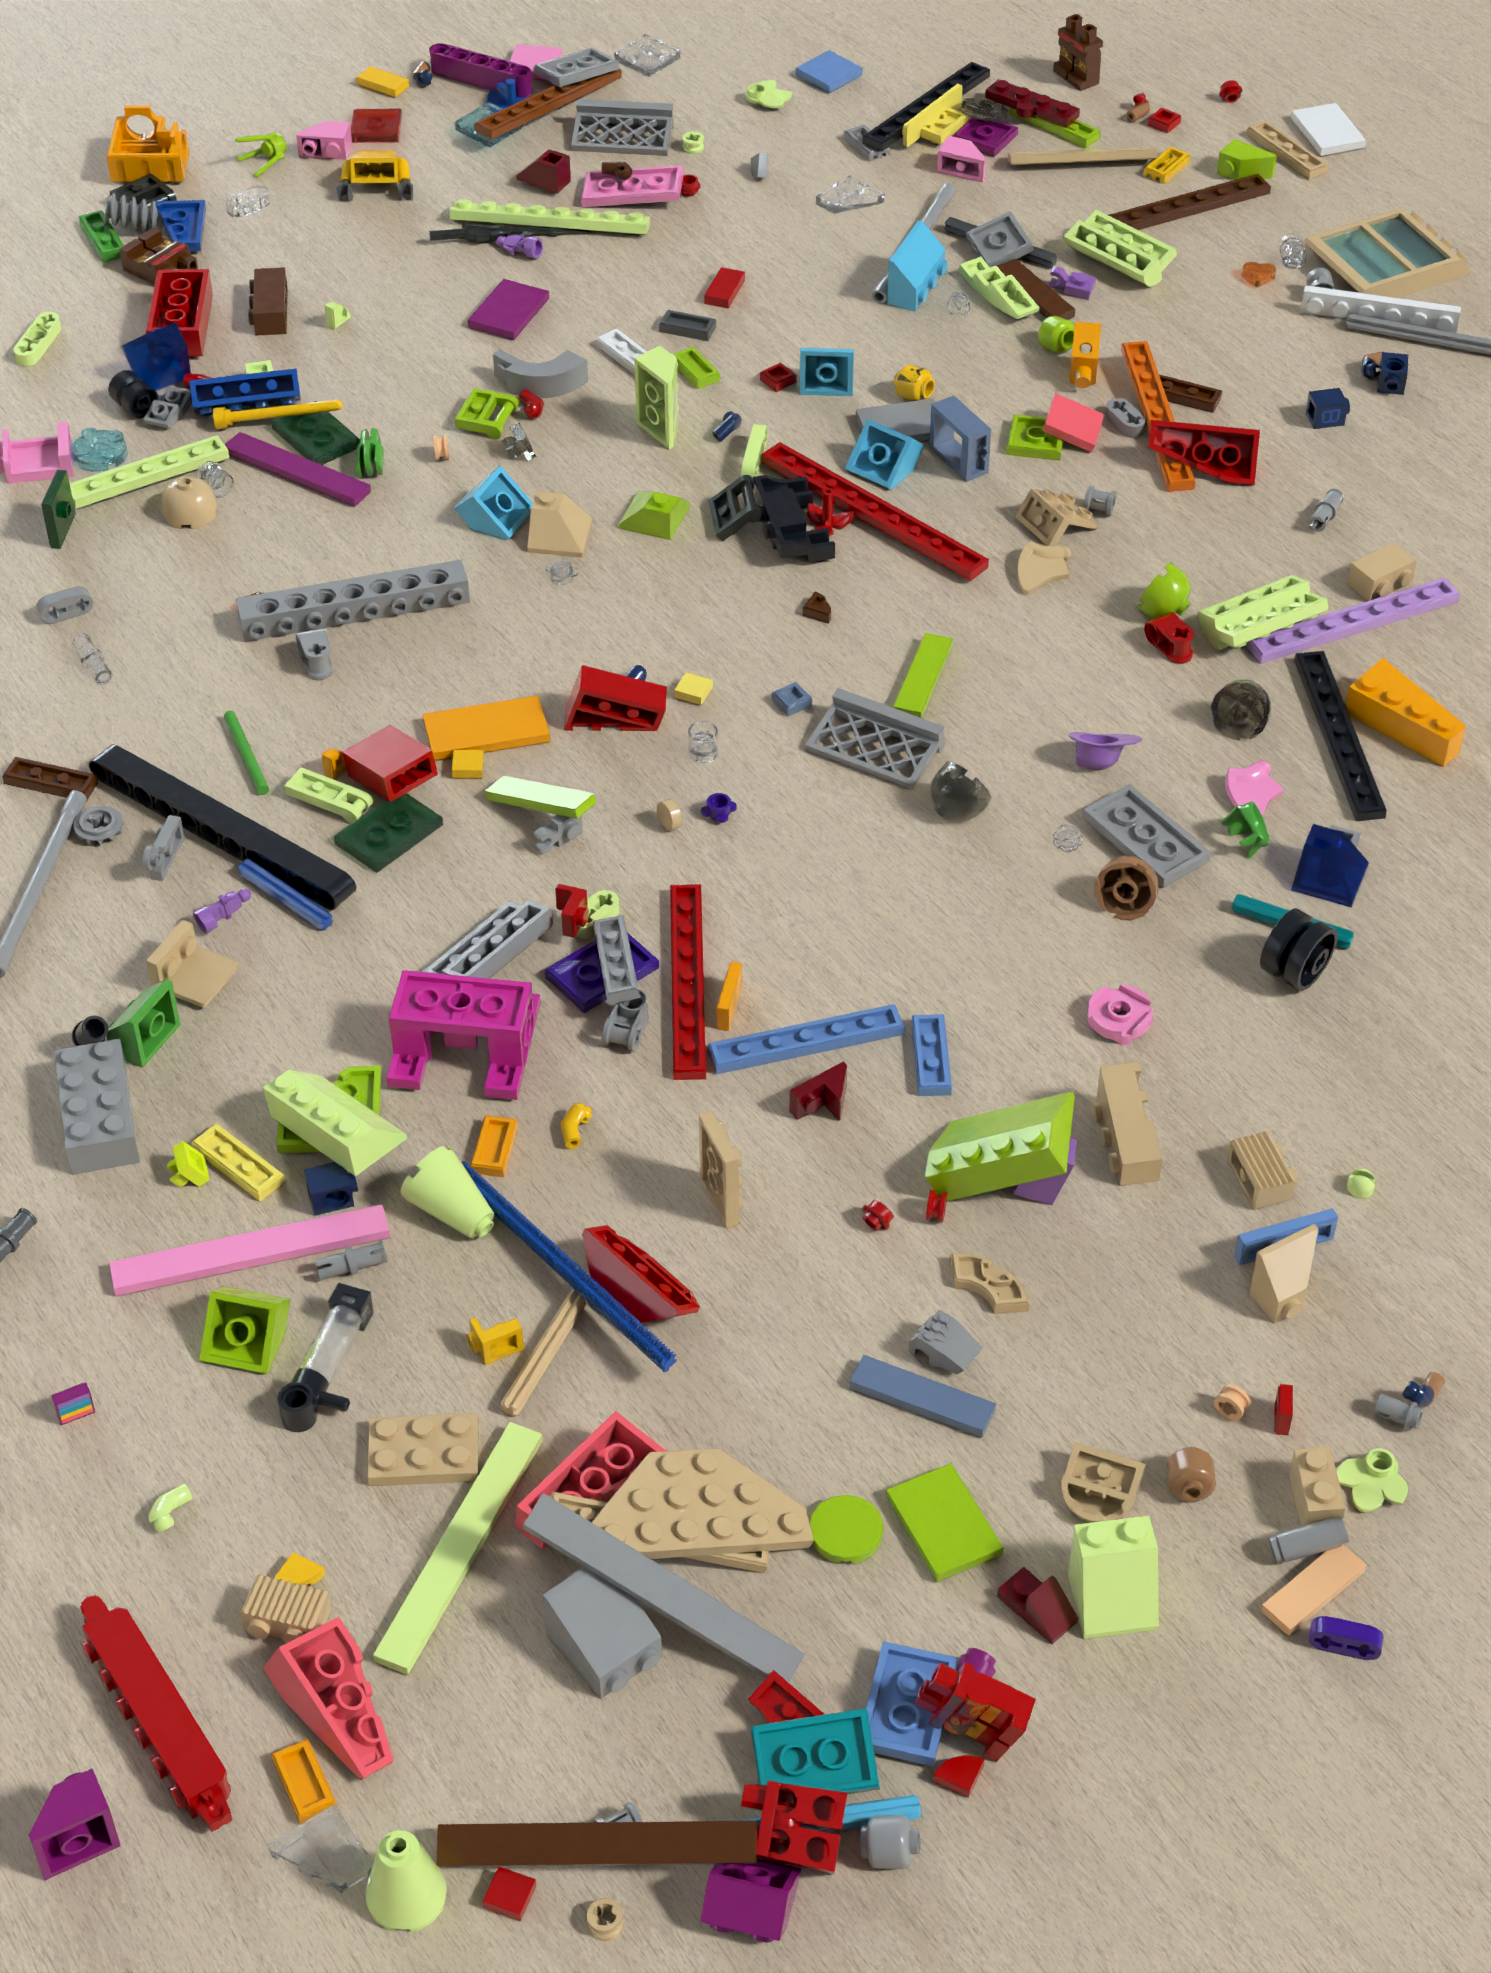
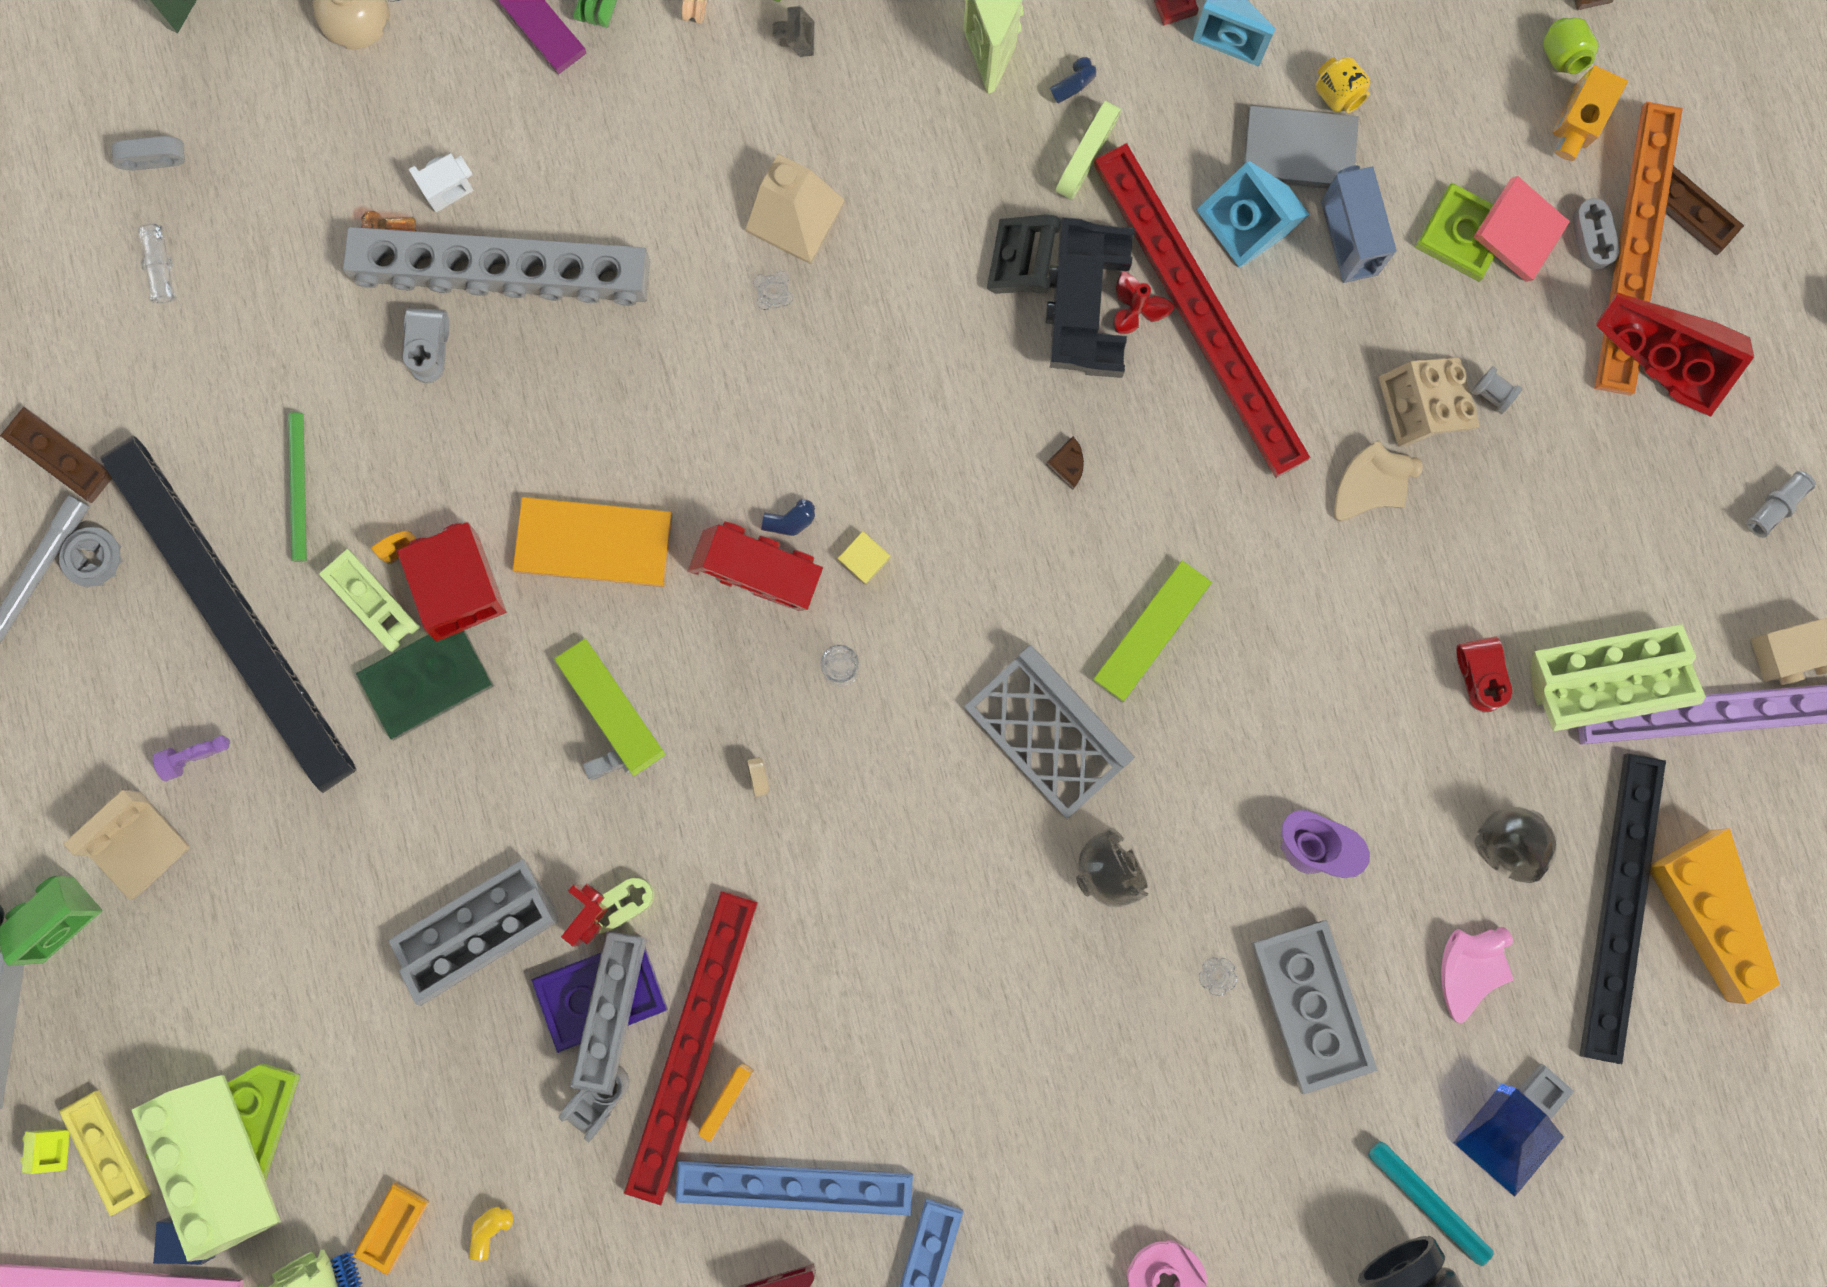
camera: 15 degrees right, 35 degrees up
light grey hinge [142,815,185,881] -> none
blue axle [238,859,333,930] -> none
dark pink piece [386,970,541,1100] -> none
yellow tile [452,750,484,778] -> none
medium azure slope [454,466,533,540] -> none
lime slope [619,491,690,540] -> none
dark purple plate [701,793,737,823] -> none
sand blue tile [772,682,812,716] -> none
medium nougat cylinder [1094,856,1158,920] -> none
lime cylinder [1136,562,1191,619] -> none
bright green piece [1221,801,1270,858] -> none
none -> white brick [409,153,474,212]

